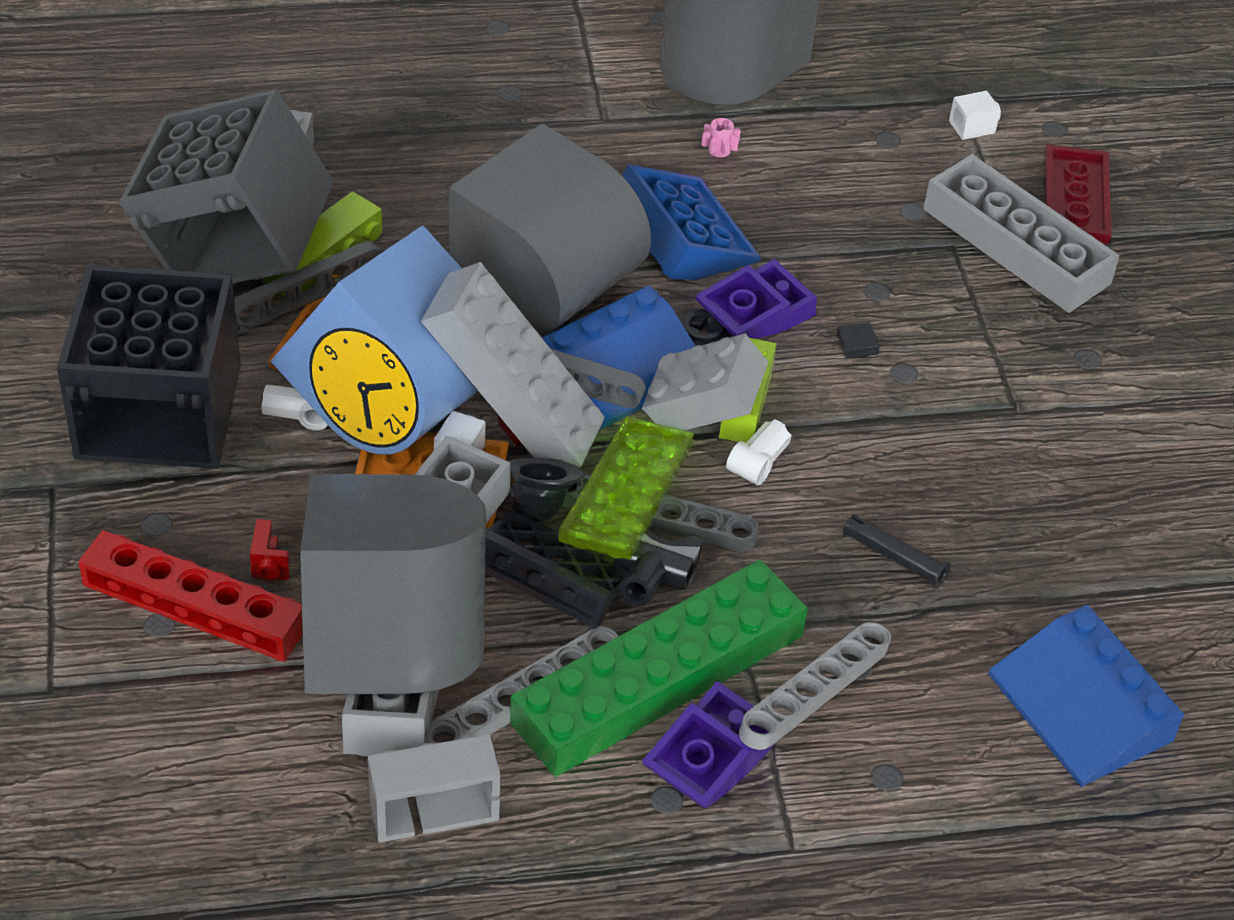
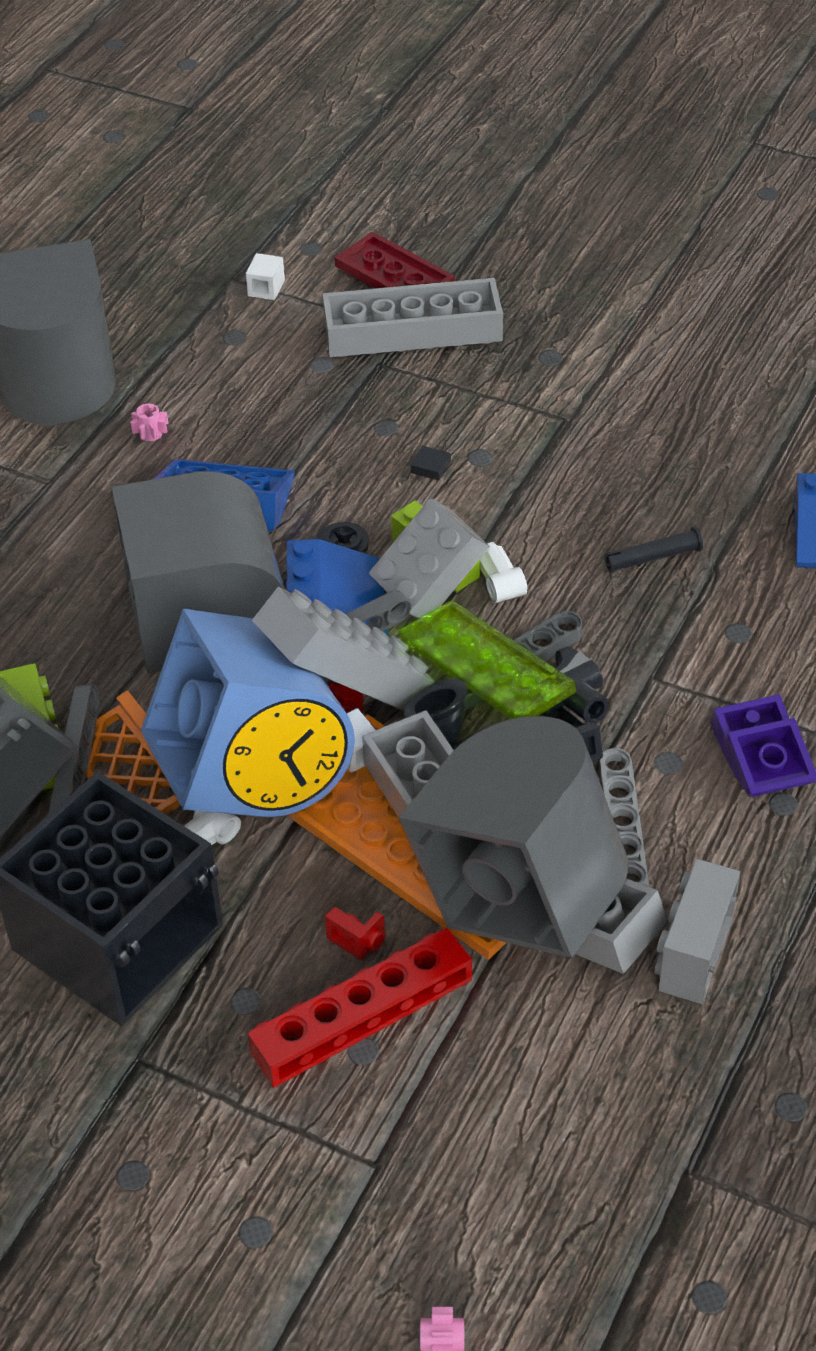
camera: 50 degrees left, 0 degrees up
green brick [510,559,808,778] -> none
dark purple slope [695,259,817,339] -> none
light grey beam [739,622,891,750] -> none

